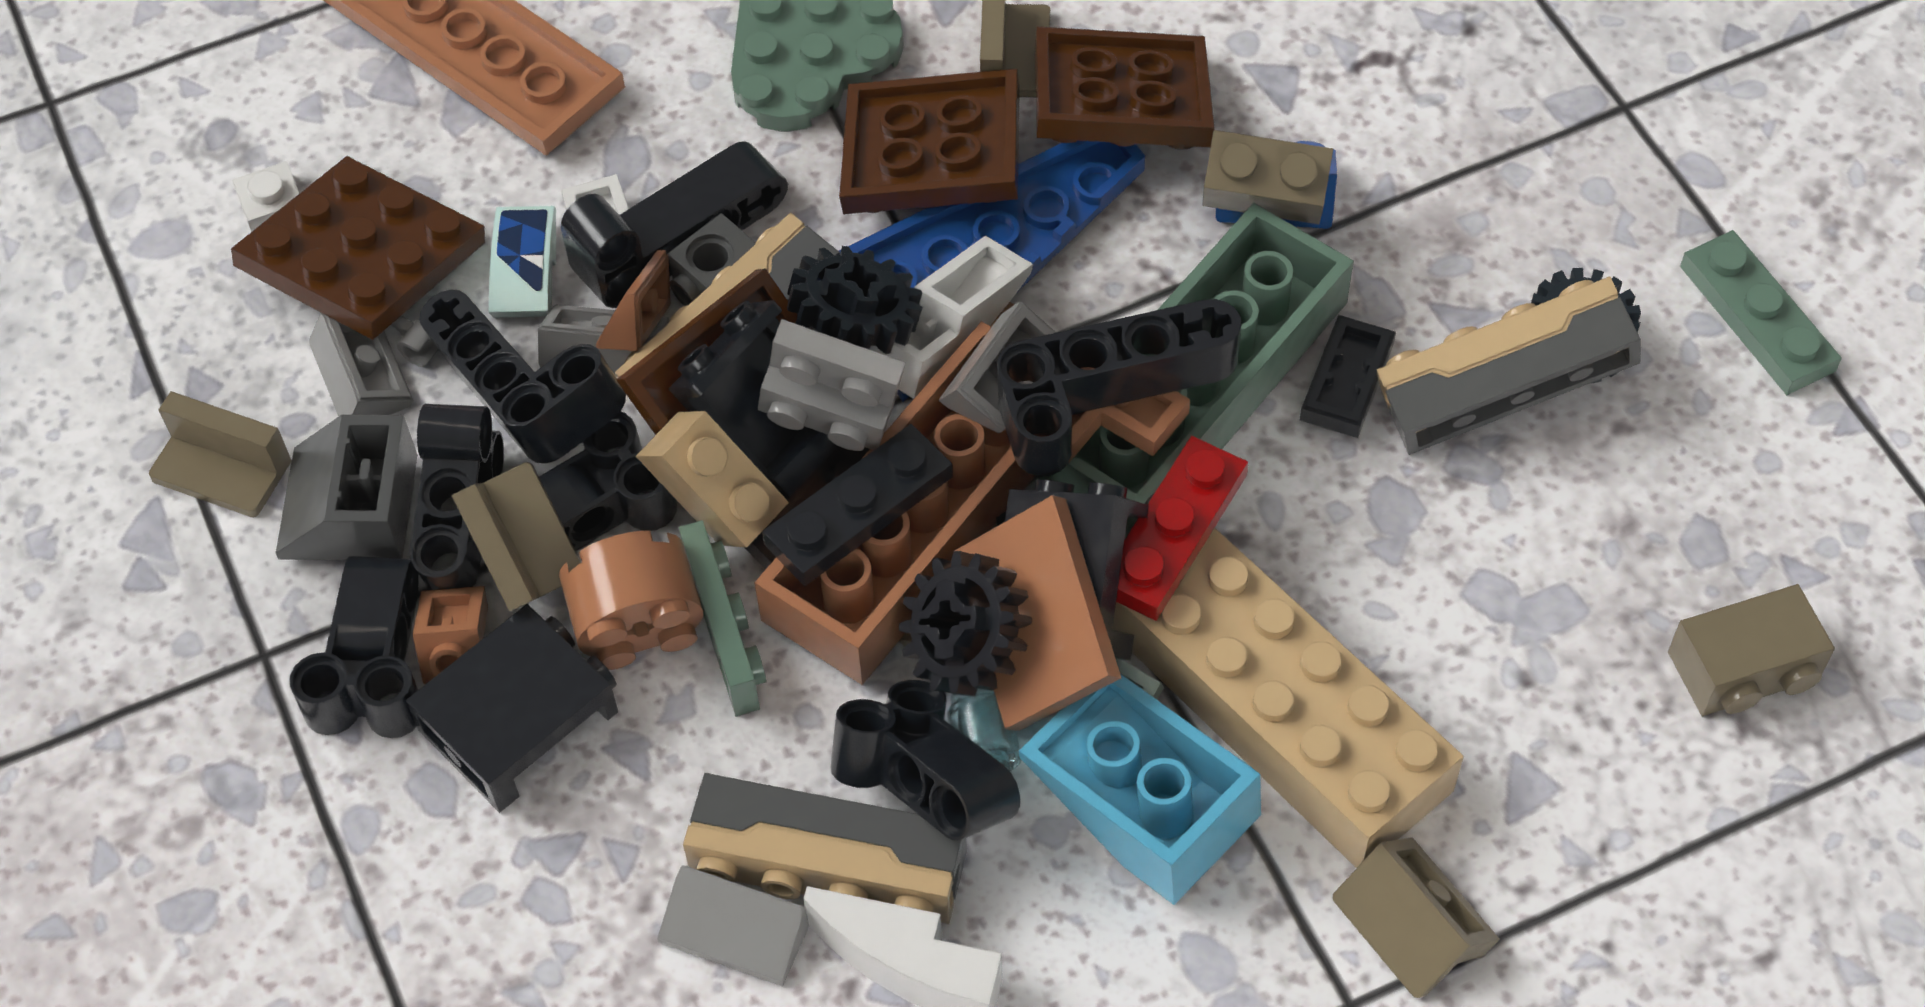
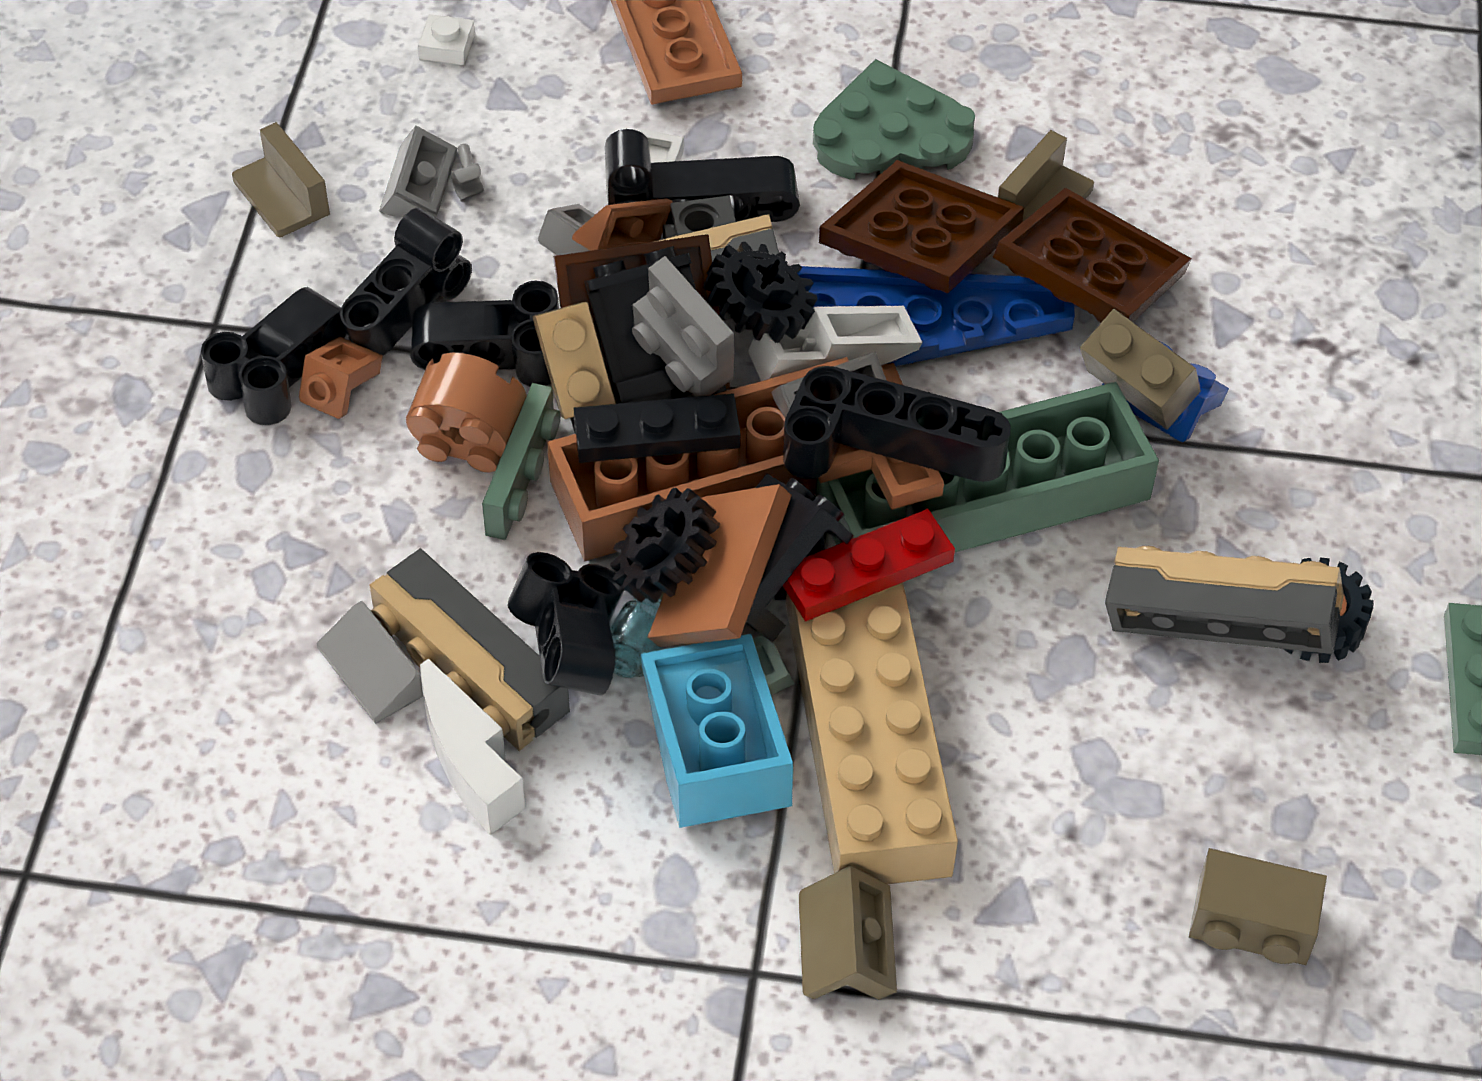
camera: 30 degrees right, 5 degrees down
reddish brown plate [231,156,485,340] -> none
dark grey slope [276,415,418,560] -> none
black panel [406,604,618,813] -> none
black beam [419,289,626,464] -> none
dark tan panel [452,462,582,612] -> none
slope [488,206,556,318] -> none
black plate [1300,315,1396,438] -> none

